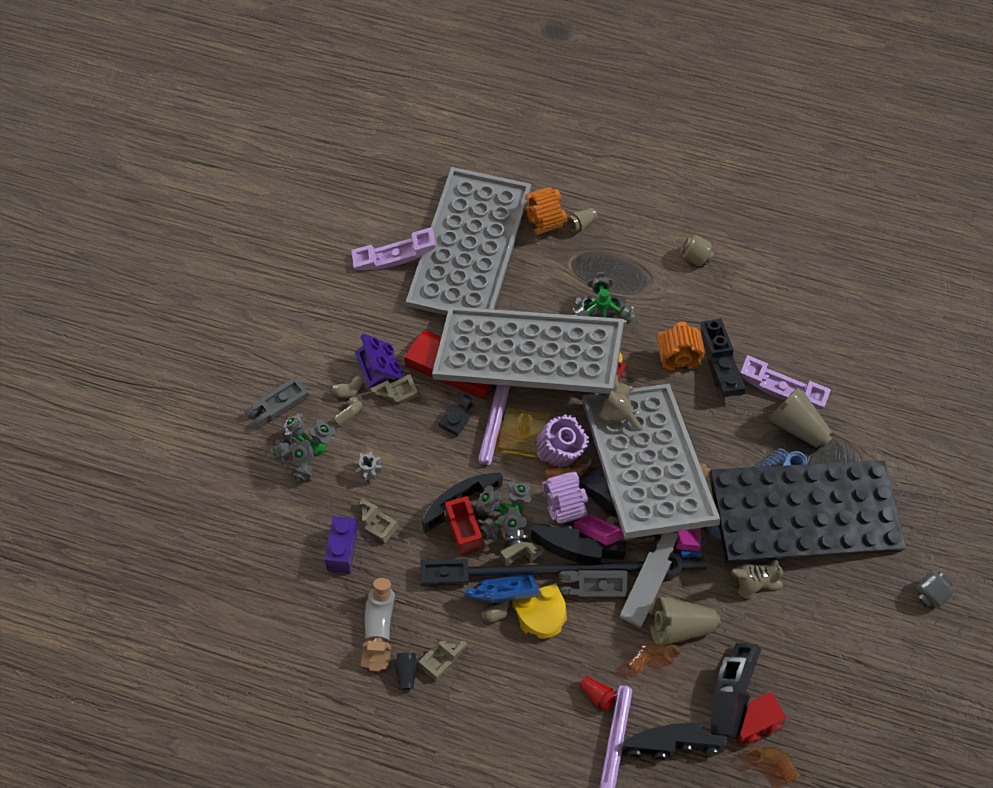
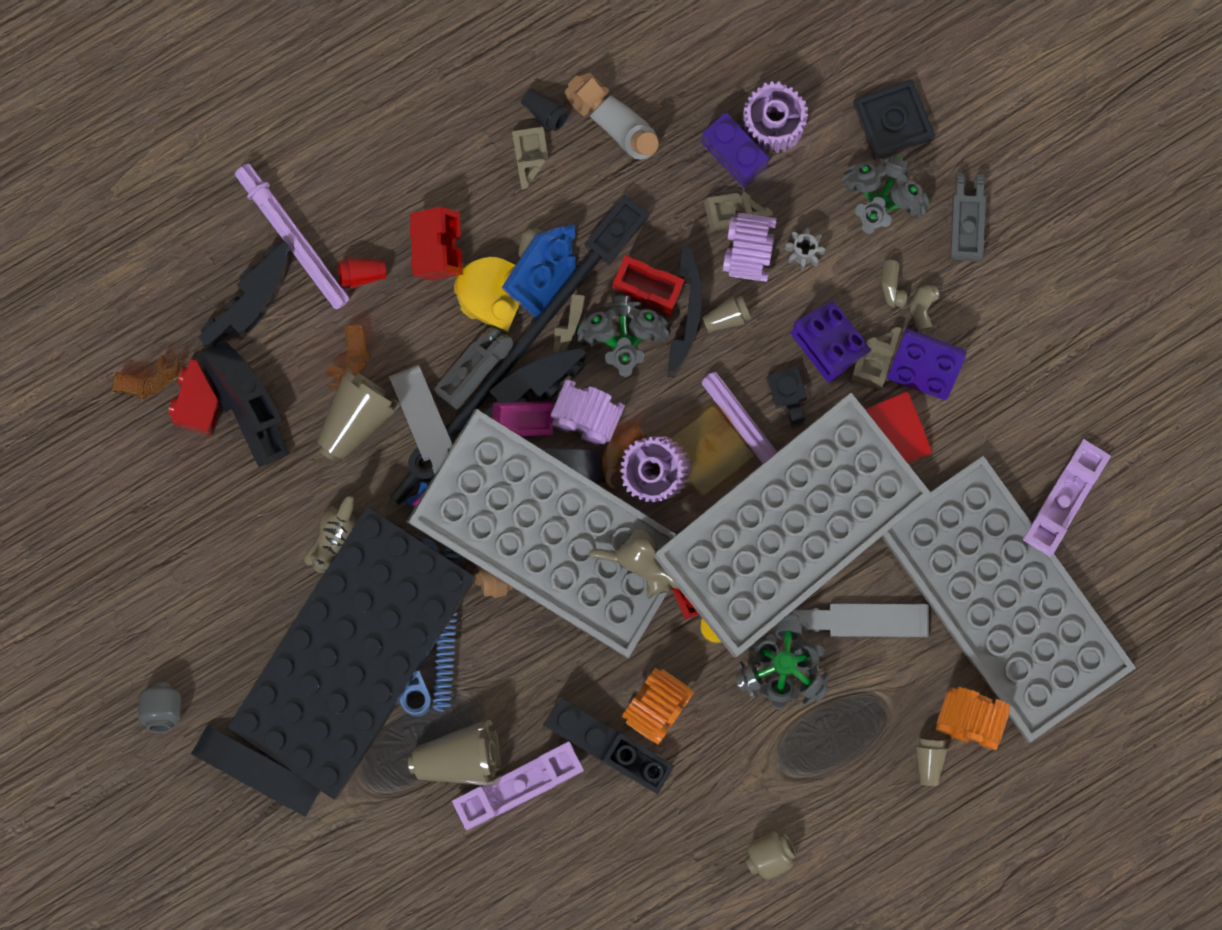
camera: 130 degrees right, 20 degrees up
none -> black slope [191,725,320,817]
none -> red brick [409,207,463,281]
none -> dark tan cone [702,295,752,333]
none -> lavender brick [723,213,777,282]
none -> lavender brick [742,81,808,153]
none -> dark purple bracket [790,301,871,383]
none -> light grey piece [790,604,929,638]
none -> black tile [853,79,935,160]

